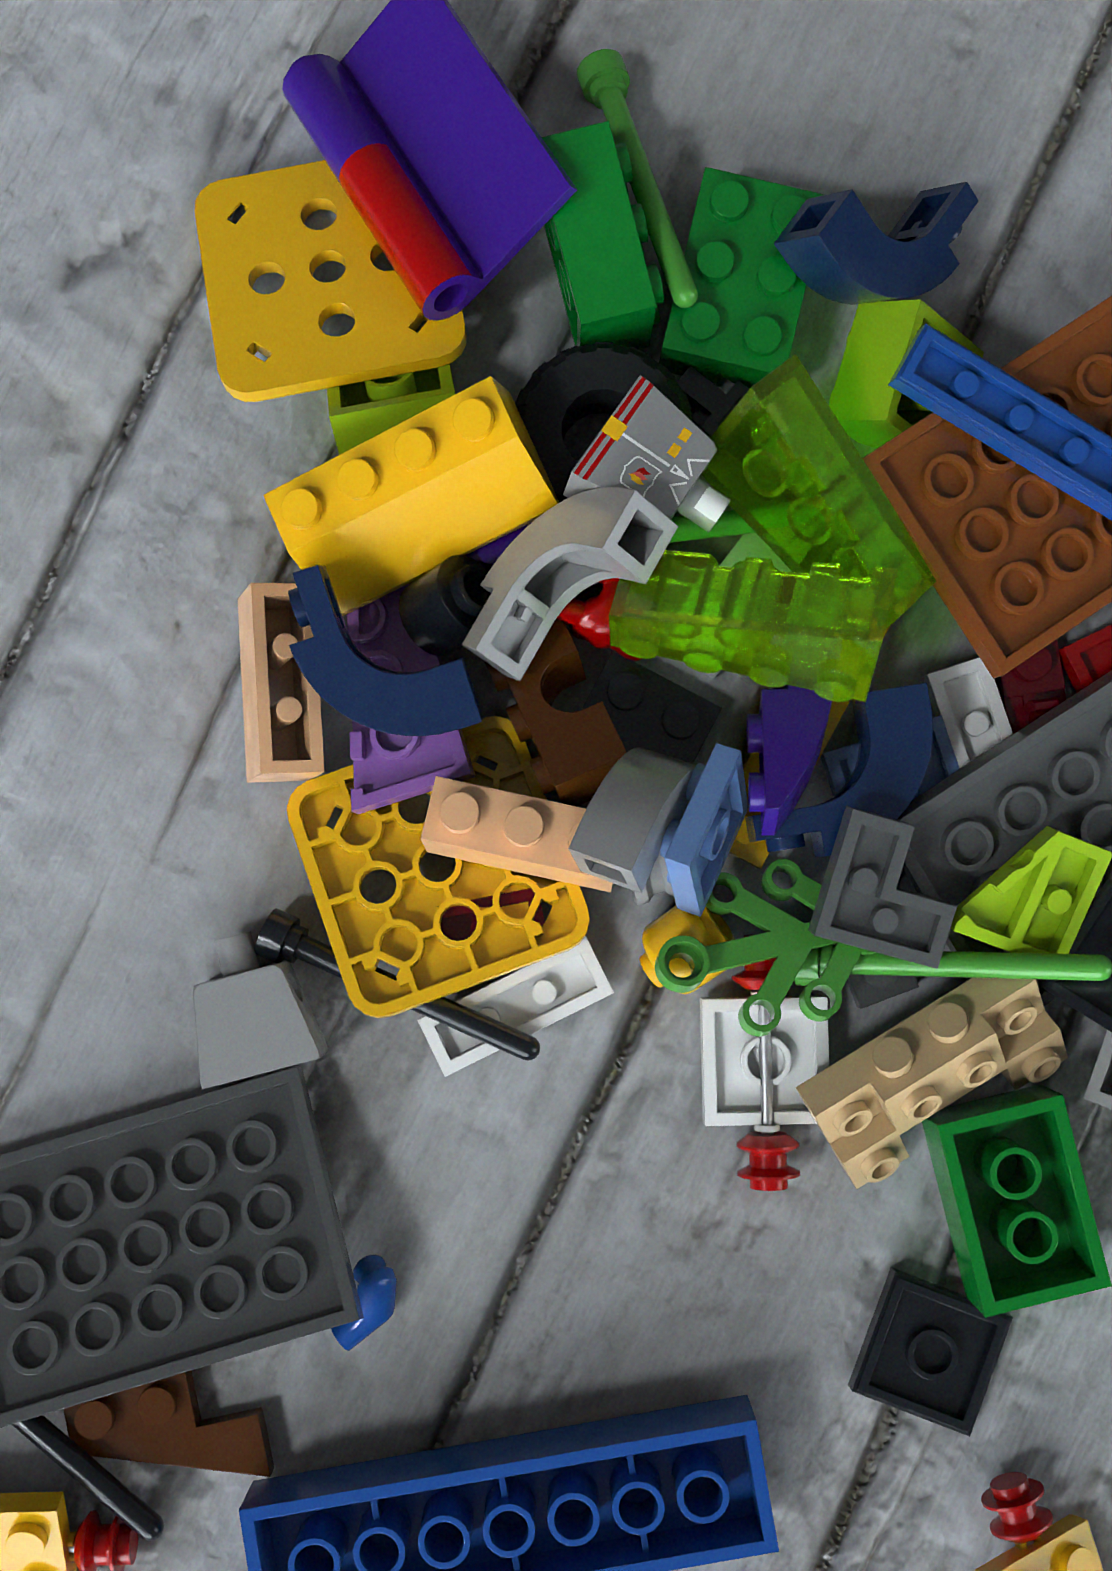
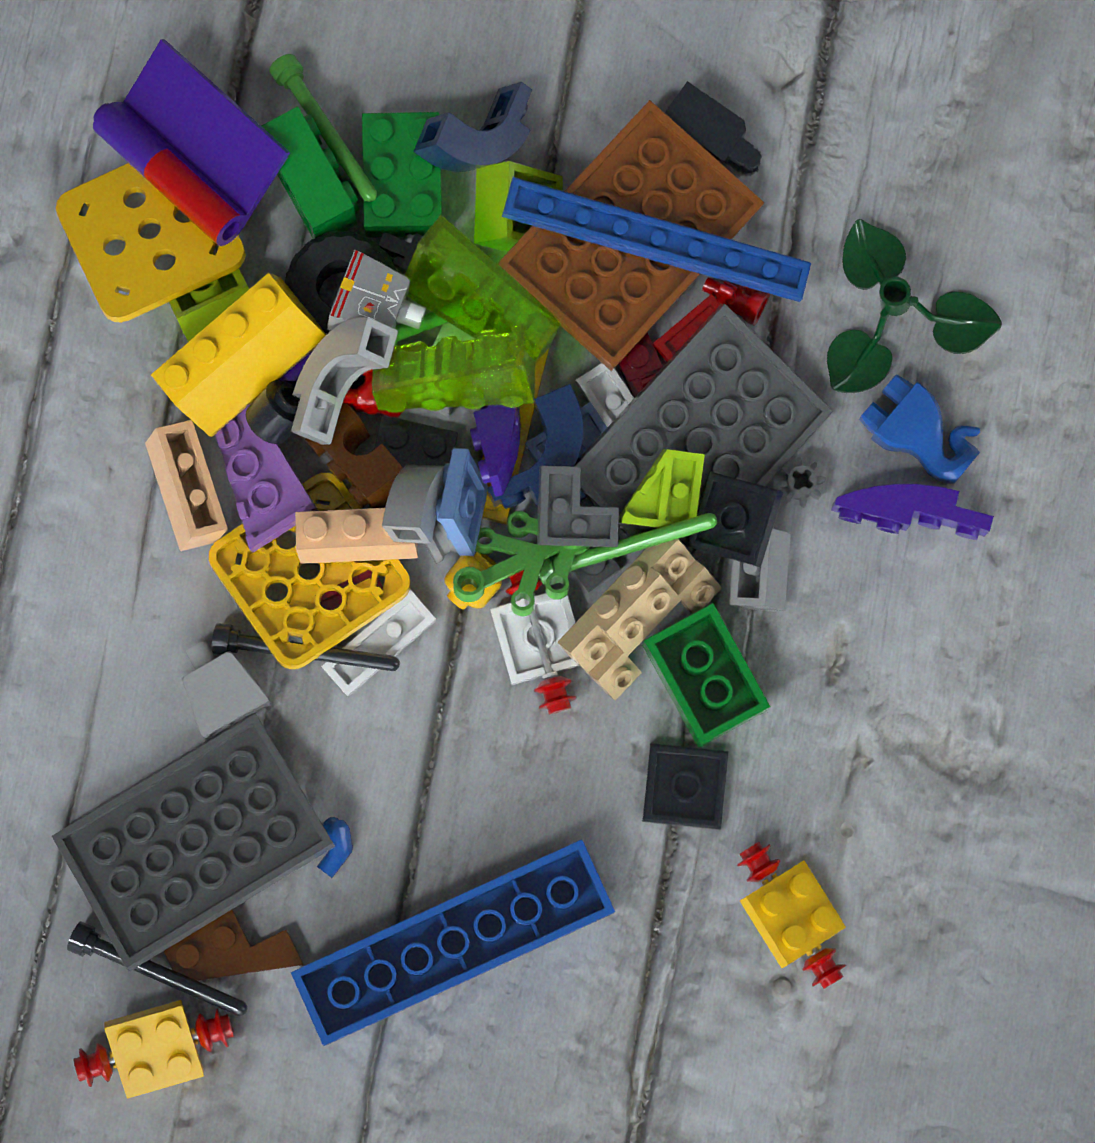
camera: 20 degrees left, 5 degrees down
dark blue arch [288,565,484,736] -> none

